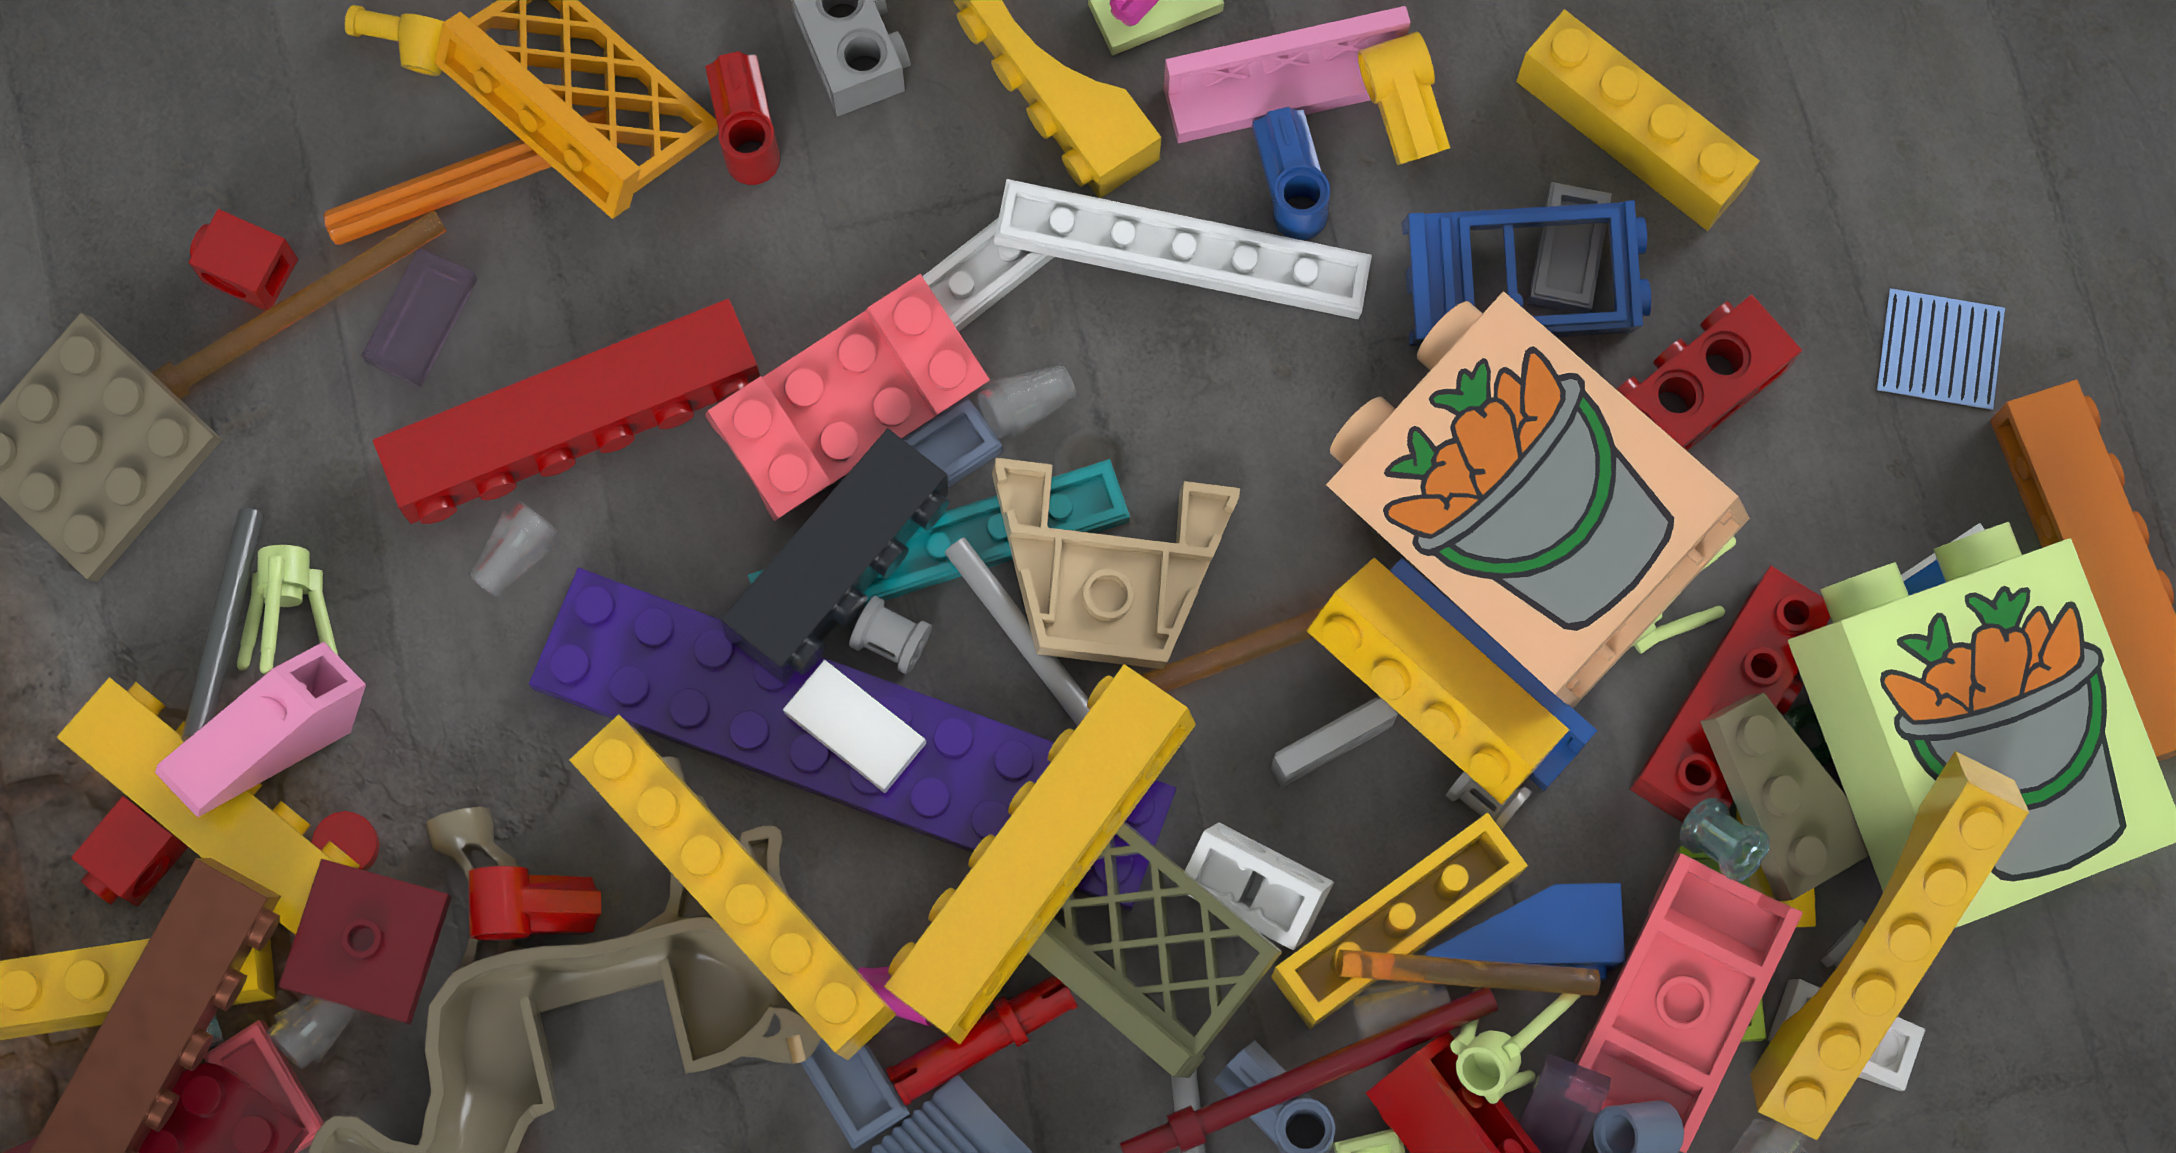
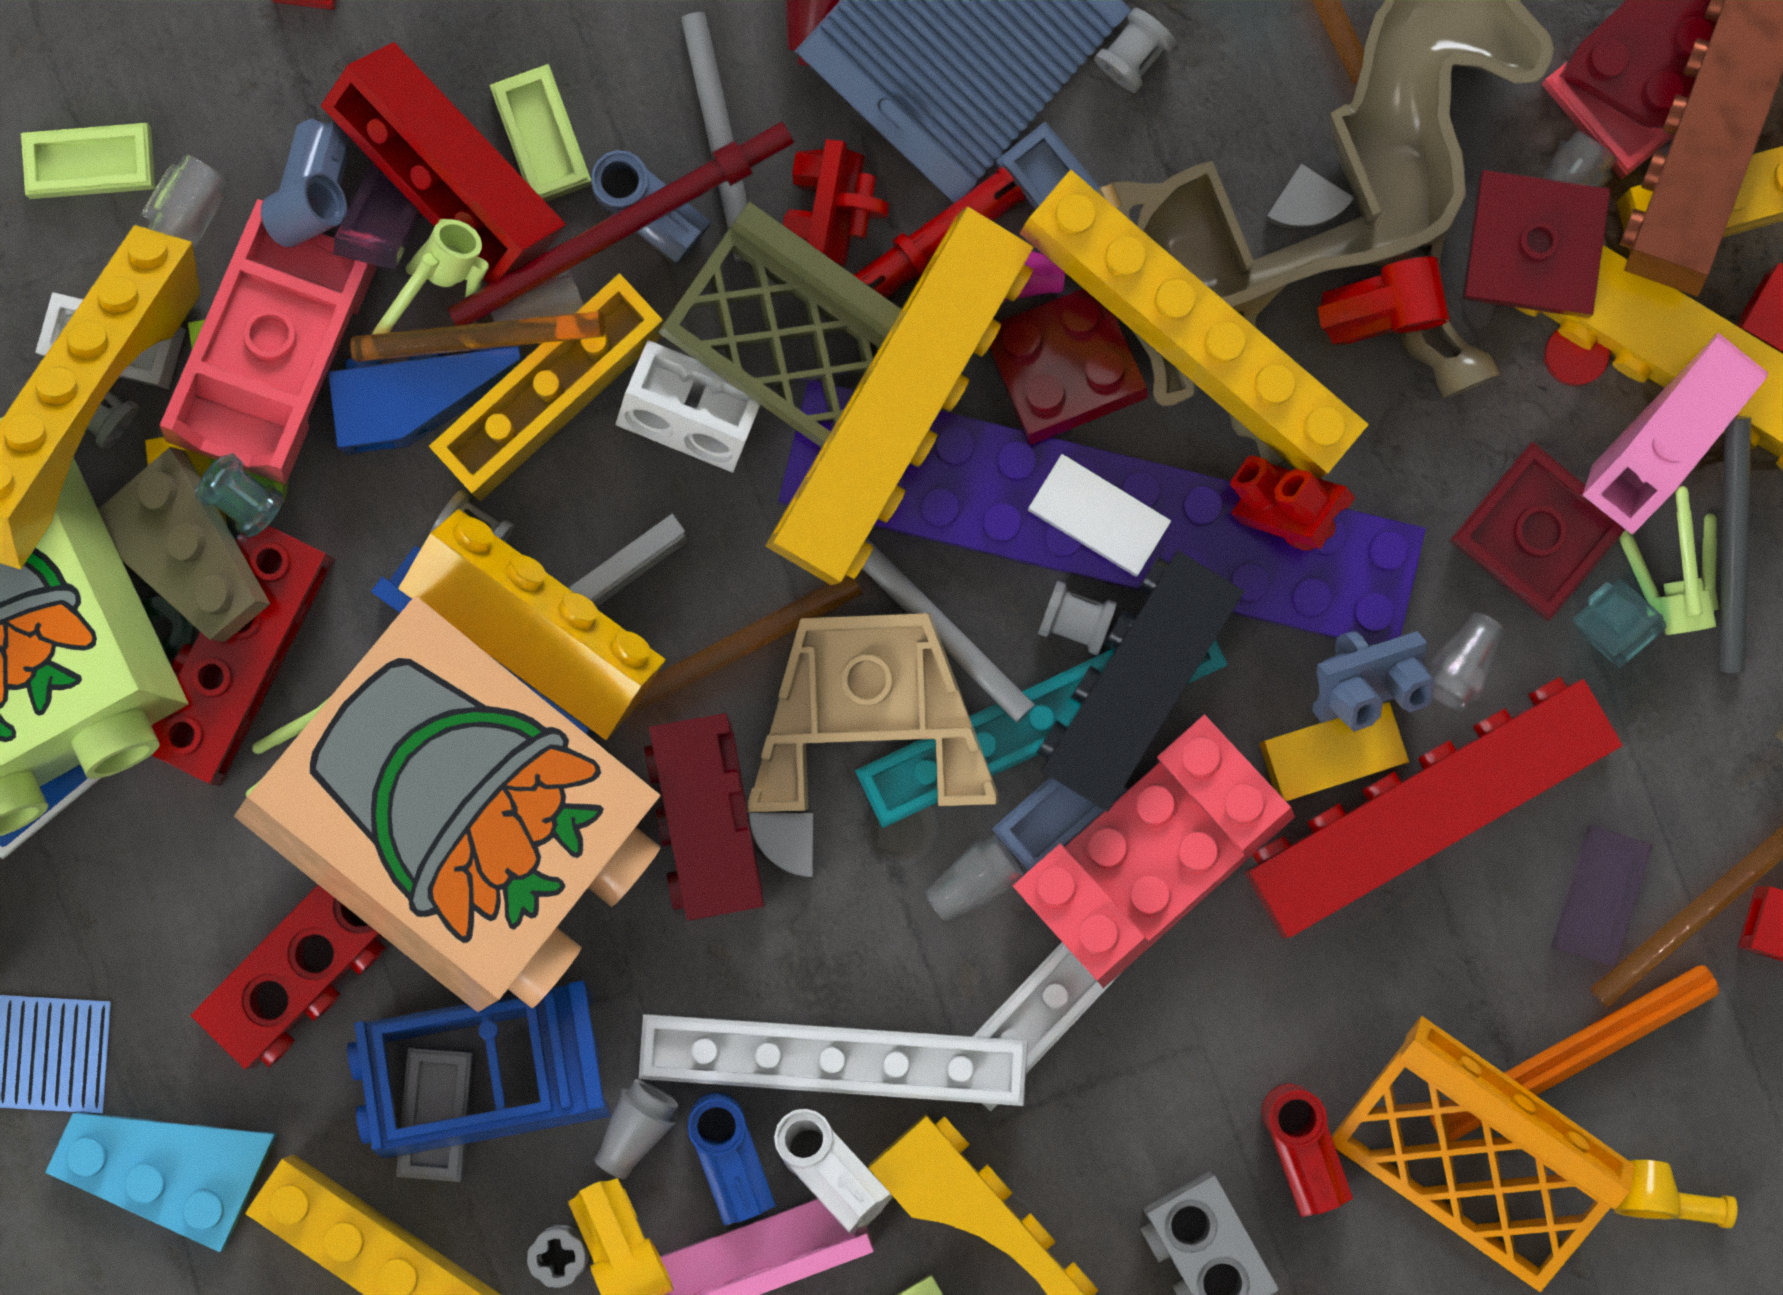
camera: 175 degrees right, 10 degrees up
none -> medium azure wing [45,1112,278,1253]
none -> light grey bush [527,1224,590,1288]
none -> light grey cone [594,1079,678,1179]
none -> dark red wedge [644,713,765,921]
none -> light grey tile [749,813,814,877]
none -> white piece [774,1109,892,1235]
none -> red hips [783,139,890,267]
none -> dark red plate [988,288,1148,445]
none -> red hips [1230,455,1355,551]
none -> yellow slope [1259,701,1409,801]
none -> light grey tile [1265,164,1354,229]
none -> sand blue hips [1312,631,1434,732]
none -> dark red plate [1449,441,1625,622]
none -> clear light blue tile [1573,578,1667,669]

